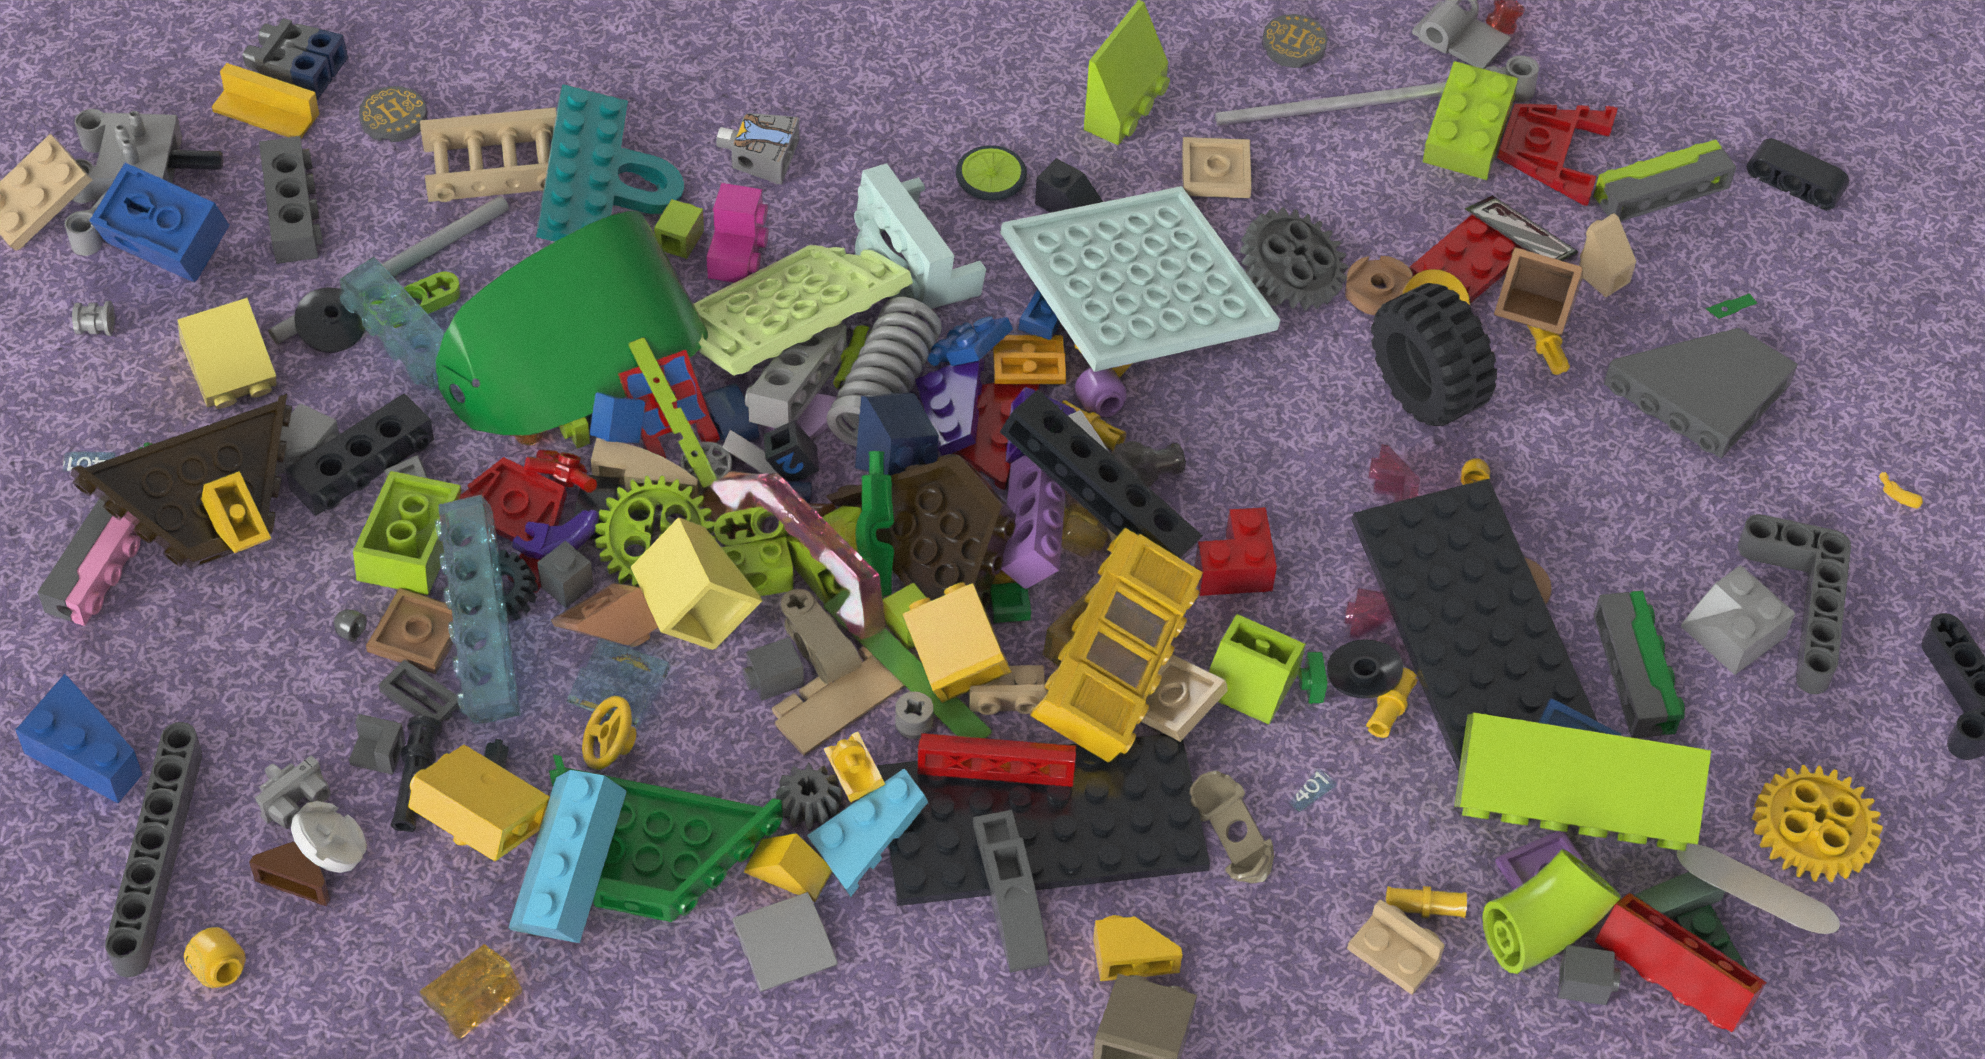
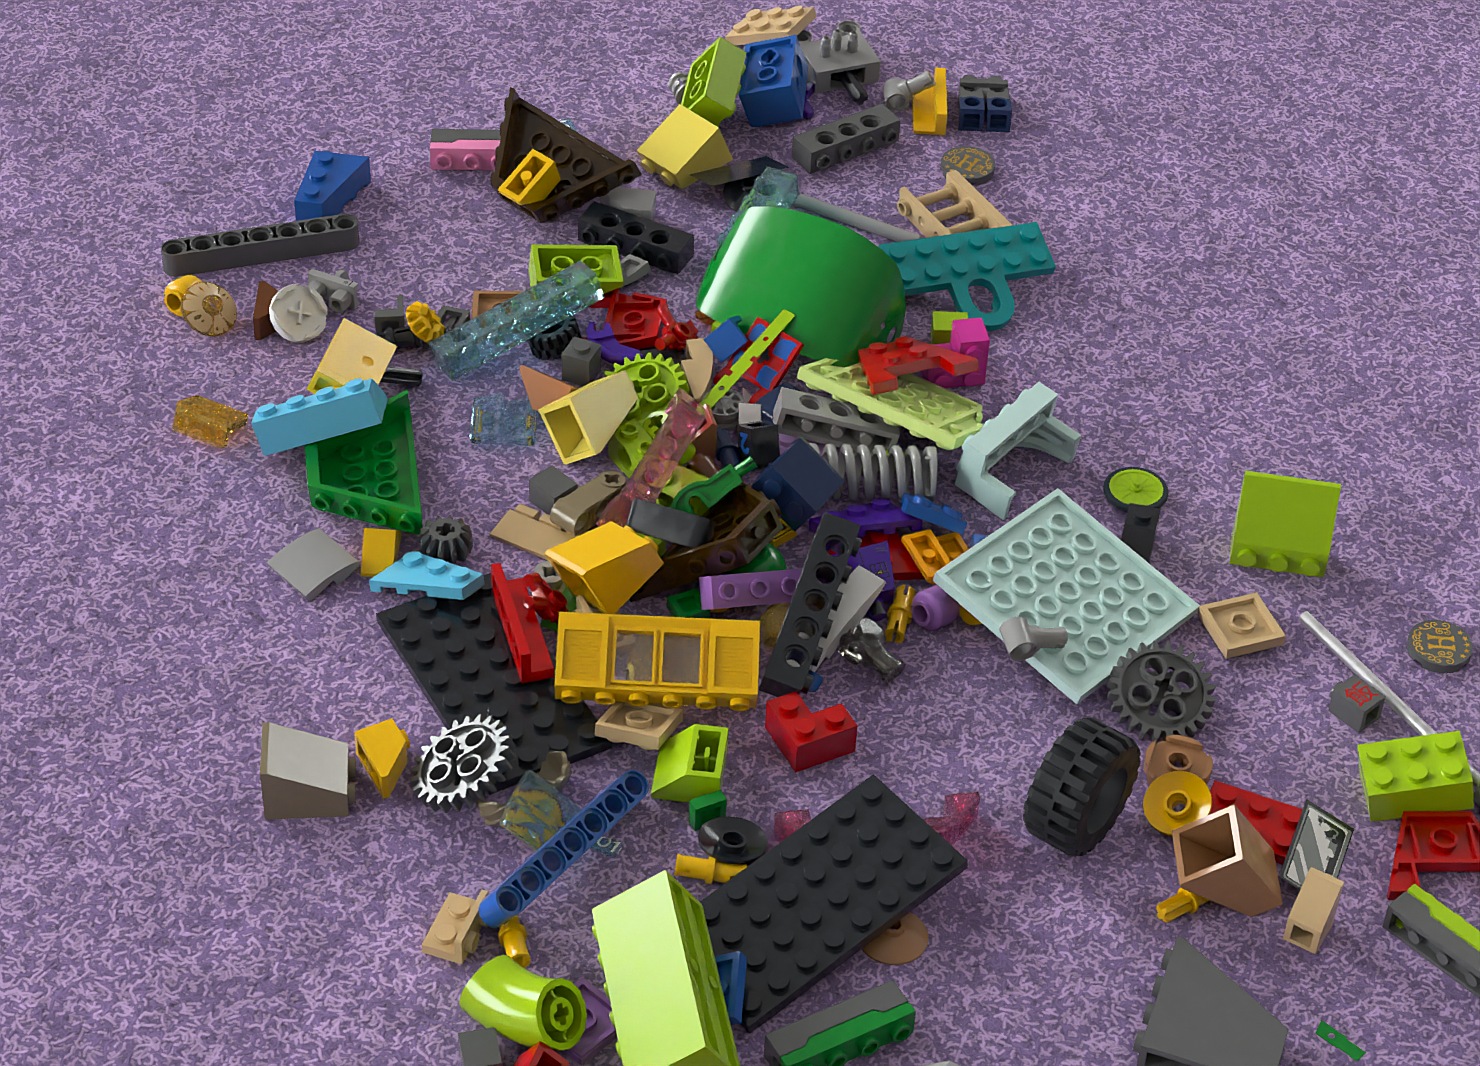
camera: 70 degrees right, 10 degrees down
dark grey hinge [334,609,367,642] -> none
yellow piece [582,696,636,770] -> none
light grey torso [716,113,800,185] -> none
yellow hips [824,731,886,803] -> none
dark grey slope [973,810,1049,973] -> none
yellow hinge [1461,458,1490,485] -> none
none -> tan dish [181,281,237,337]
none -> yellow gear [406,301,445,345]
none -> dark grey gear [410,714,516,813]
none -> blue beam [479,770,649,928]
none -> clear light blue slope [499,770,582,852]
none -> red piece [522,572,568,625]
none -> black beam [625,498,716,549]
none -> lime brick [681,37,747,127]
none -> black sticker [690,156,789,186]
none -> red wing [858,337,979,395]
none -> light grey pin [883,70,935,112]
none -> light grey pin [999,617,1068,661]
none -> dark grey brick [1328,674,1386,733]

